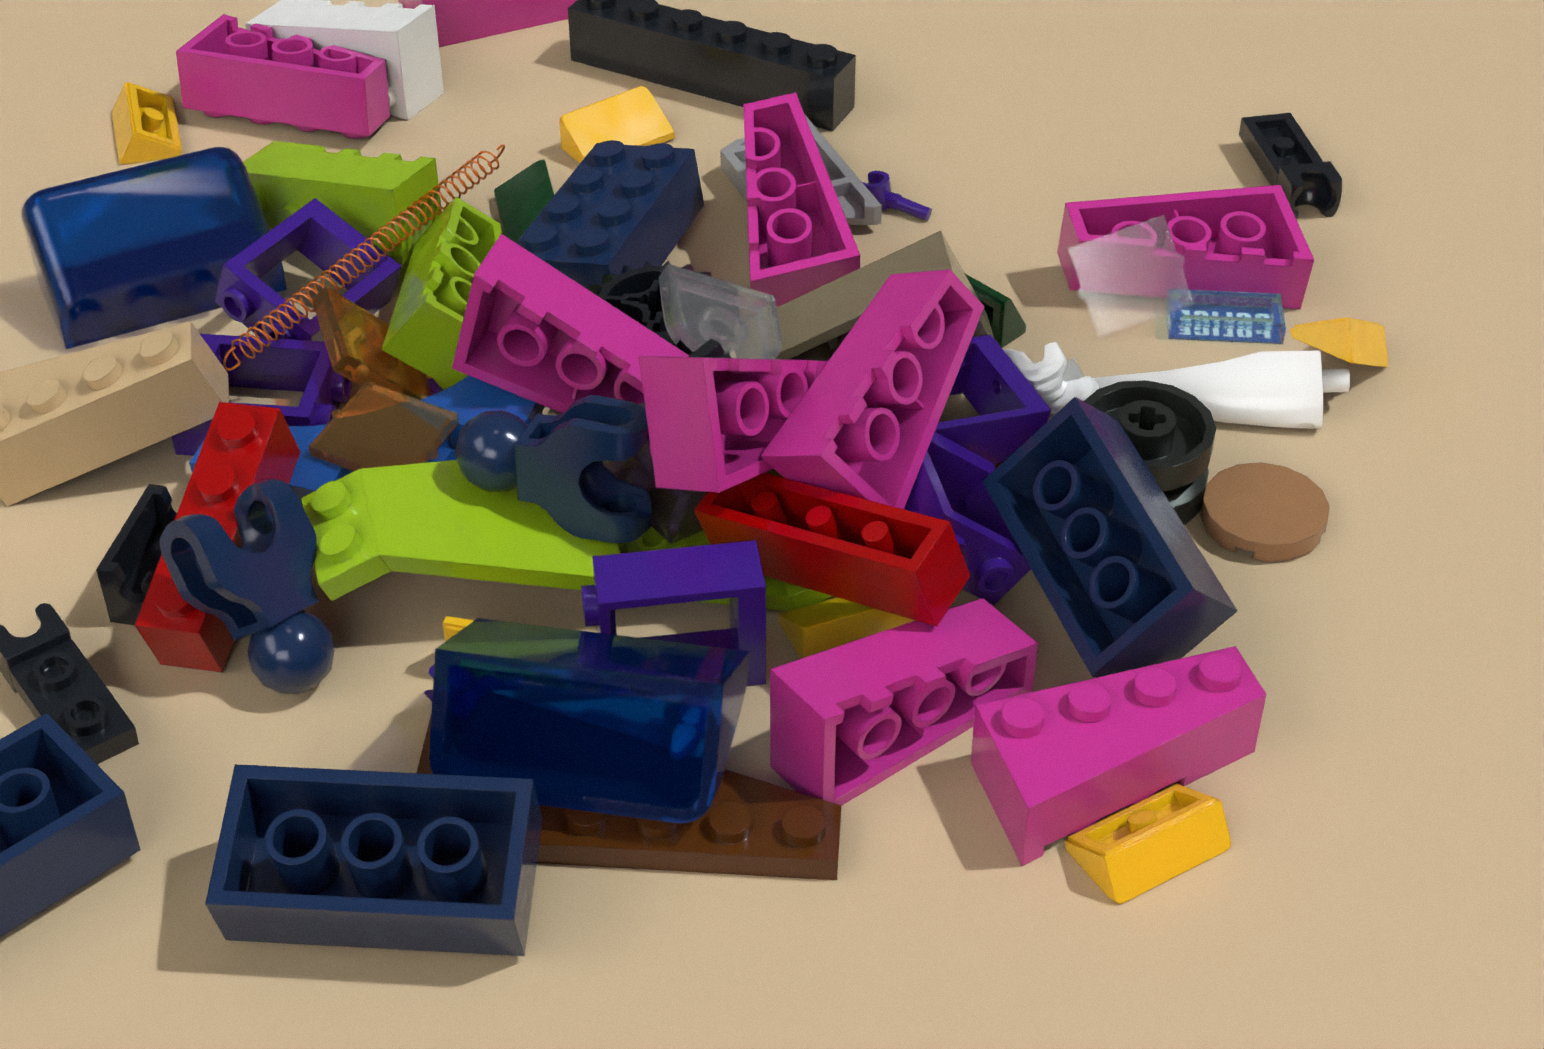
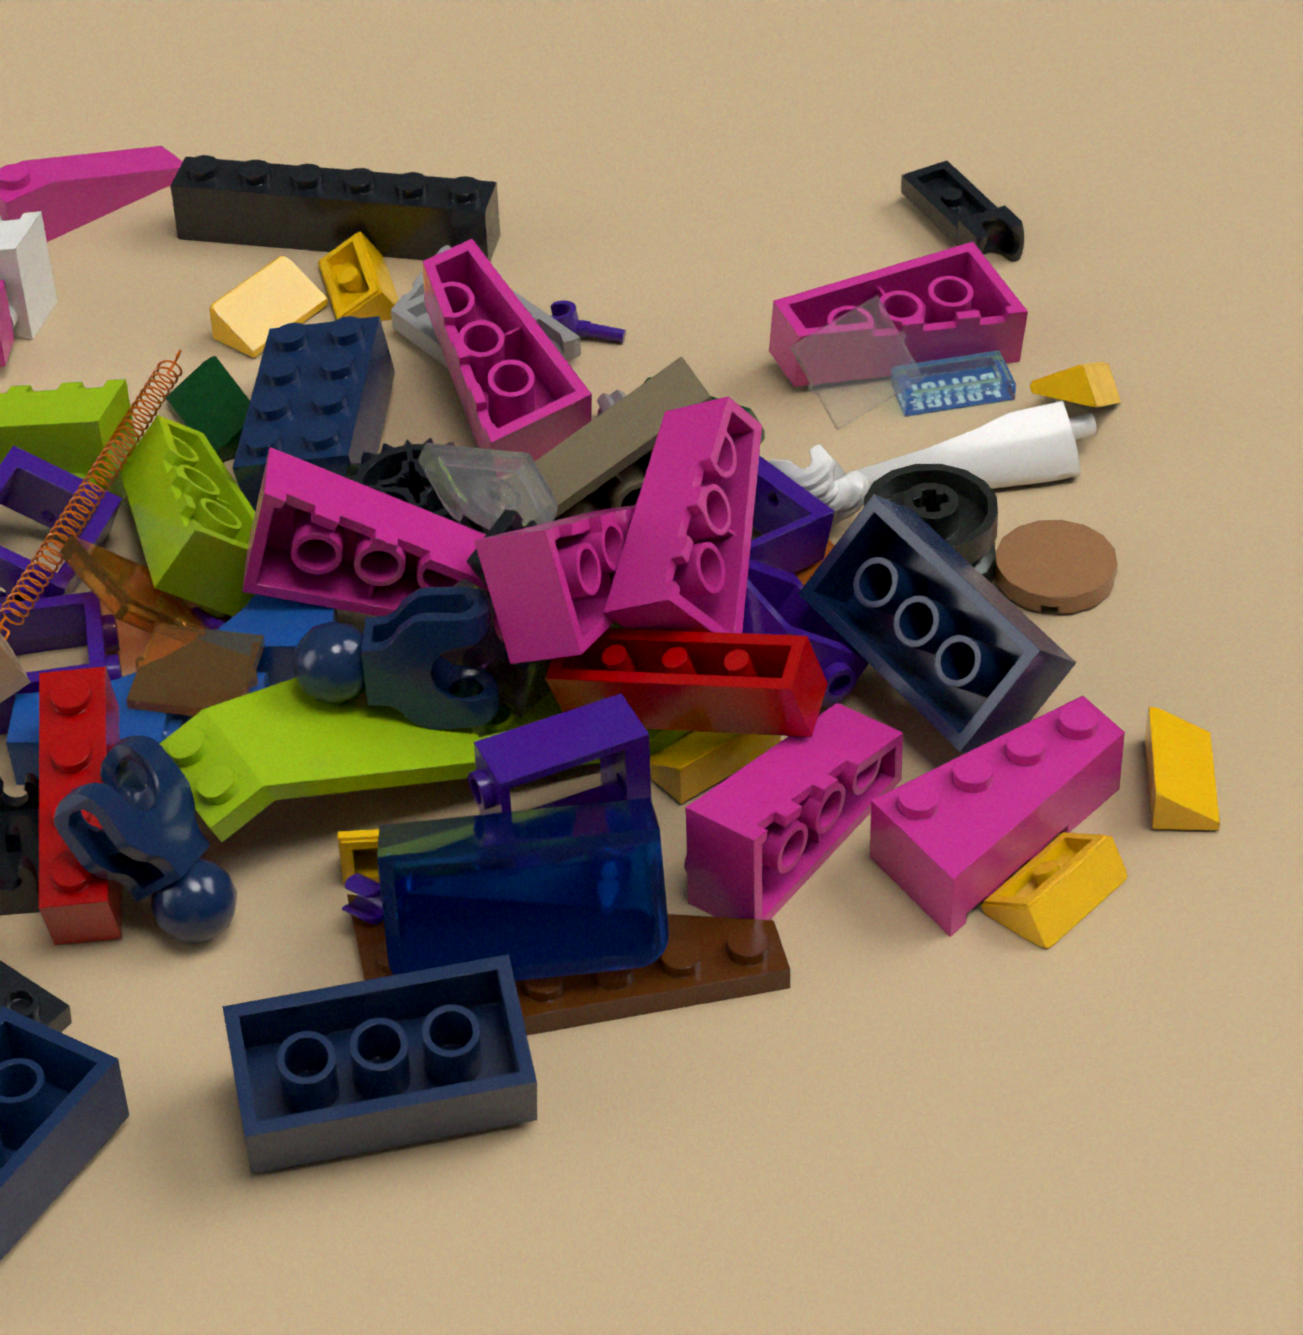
camera: 15 degrees left, 0 degrees up
none -> yellow slope [318,231,399,321]
none -> yellow slope [1145,706,1220,830]

